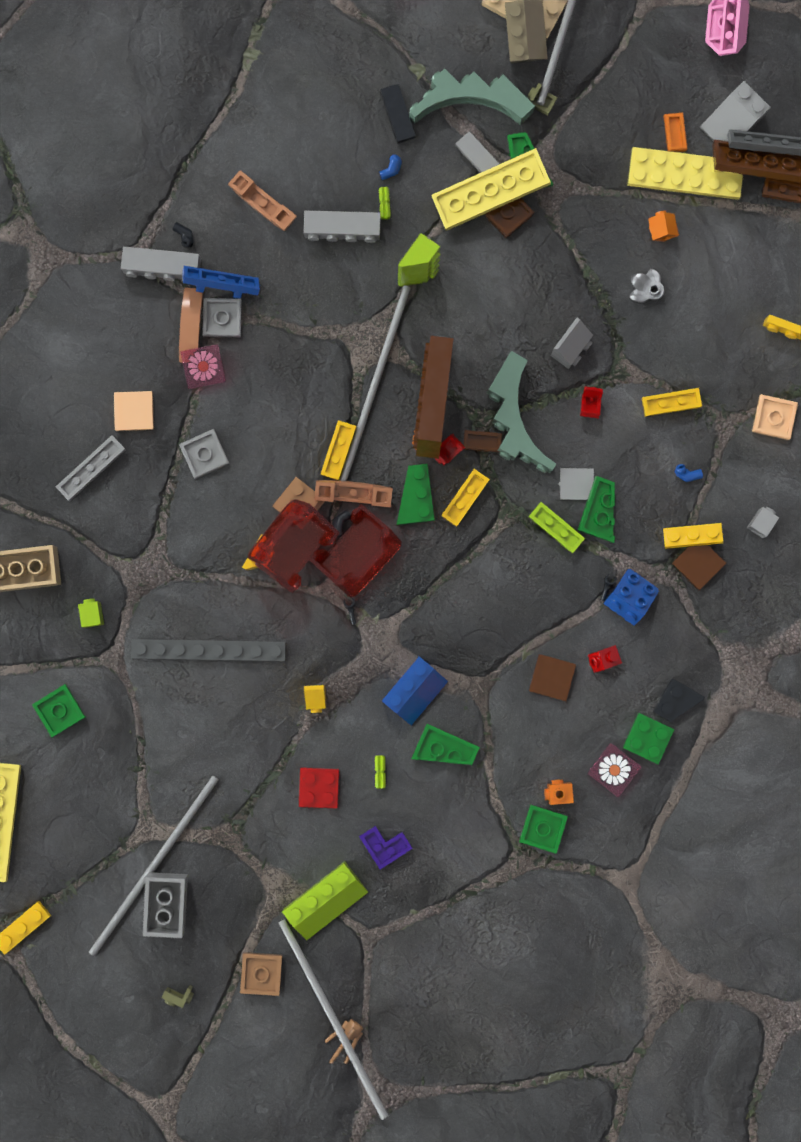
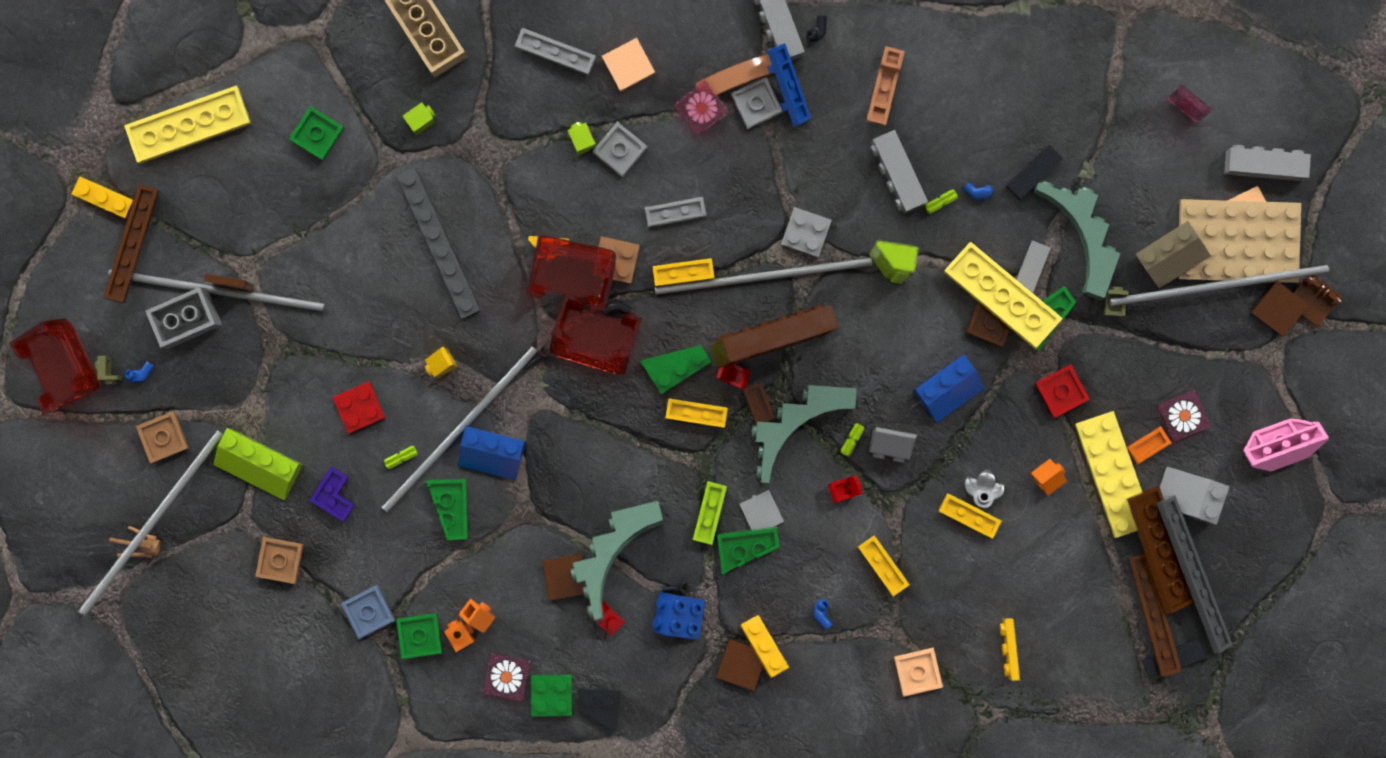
camera: 70 degrees right, 0 degrees up
nougat slope [314,480,393,507] -> none
light grey brick [747,507,779,538] -> none
none -> clear red windscreen [10,318,99,414]
none -> reddish brown plate [104,185,160,304]
none -> blue arm [125,361,155,383]
none -> reddish brown tile [204,274,254,292]
none -> medium nougat plate [255,537,304,584]
none -> sand blue plate [341,585,396,639]
none -> light grey piece [382,346,538,512]
none -> orange brick [458,599,496,633]
none -> lime brick [568,122,596,155]
none -> sand green arch [571,501,664,623]
none -> light grey tile [645,197,707,228]
none -> light grey plate [781,207,831,258]
none -> lime piece [840,423,864,457]
none -> blue slope [913,355,985,423]
none -> yellow plate [938,493,1002,539]
none -> red plate [1035,364,1090,418]
none -> tile [1157,390,1211,442]

